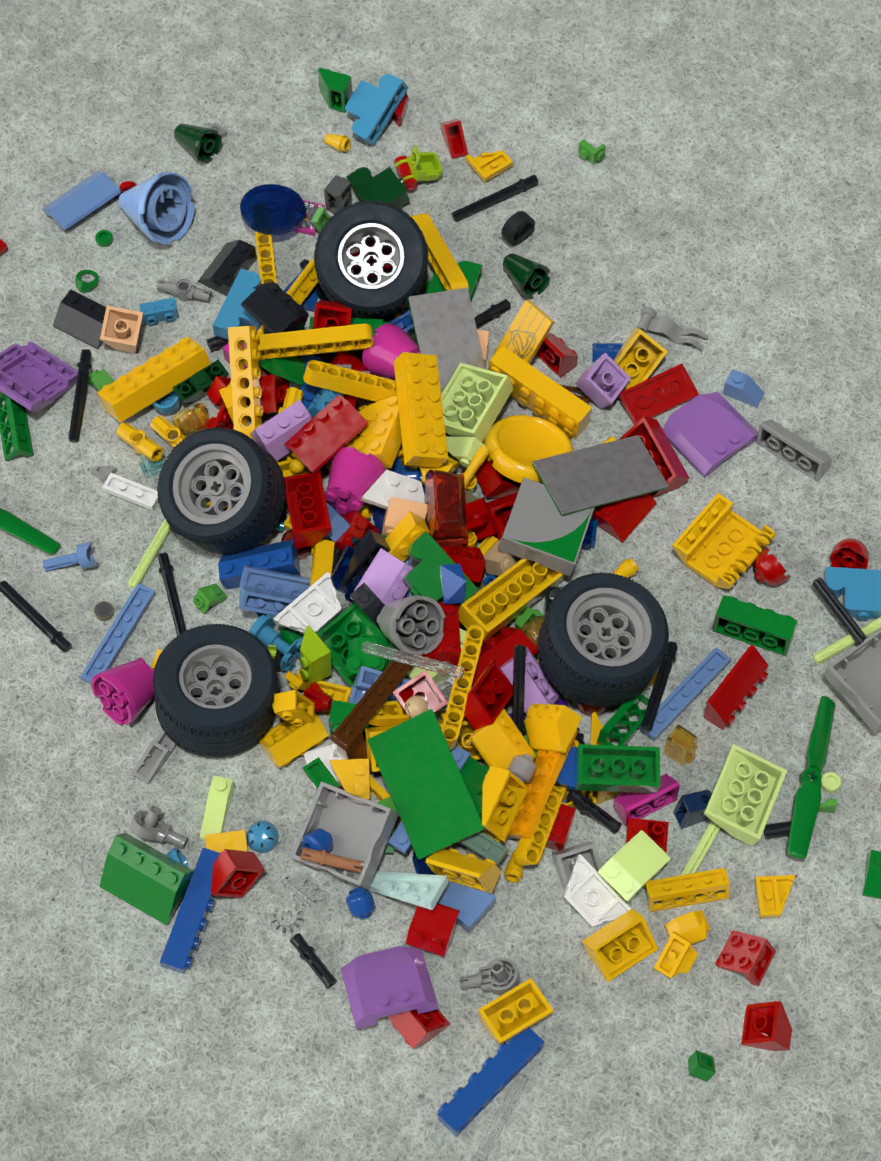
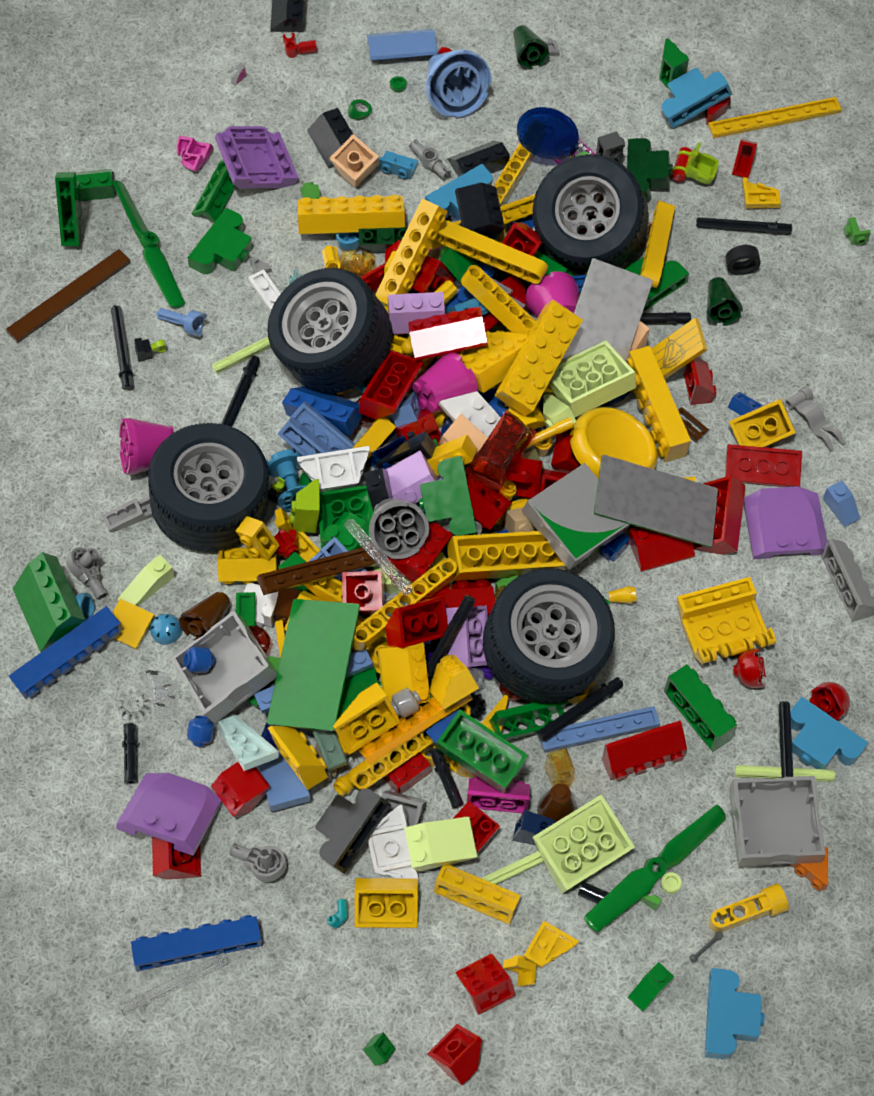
camera: 30 degrees right, 0 degrees up
black axle [68,349,92,442] -> none
medium blue plate [80,583,155,684] -> none
tile [94,601,114,621] -> none
yellow piece [116,423,164,462] -> none
bright green bracket [193,583,227,614] -> none
red slope [211,849,265,898] -> none
nougat pin [300,847,363,874] -> none
yellow cone [324,134,351,152] -> none
yellow wing [330,759,370,799] -> none
tan piece [405,695,429,718] -> none
slope [440,564,466,605] -> none
yellow slope [478,978,554,1044] -> none
lavender slope [575,353,631,409] -> none
yellow slope [654,931,698,979] -> none
yellow slope [664,910,711,944] -> none
none -> black piece [134,338,166,362]
none -> reddish brown cone [179,592,230,640]
none -> green brick [188,207,252,274]
none -> black brick [315,788,391,874]
none -> teal arm [327,899,348,928]
none -> yellow bracket [503,955,537,987]
none -> reddish brown cone [537,783,578,823]
none -> yellow tile [708,97,842,139]

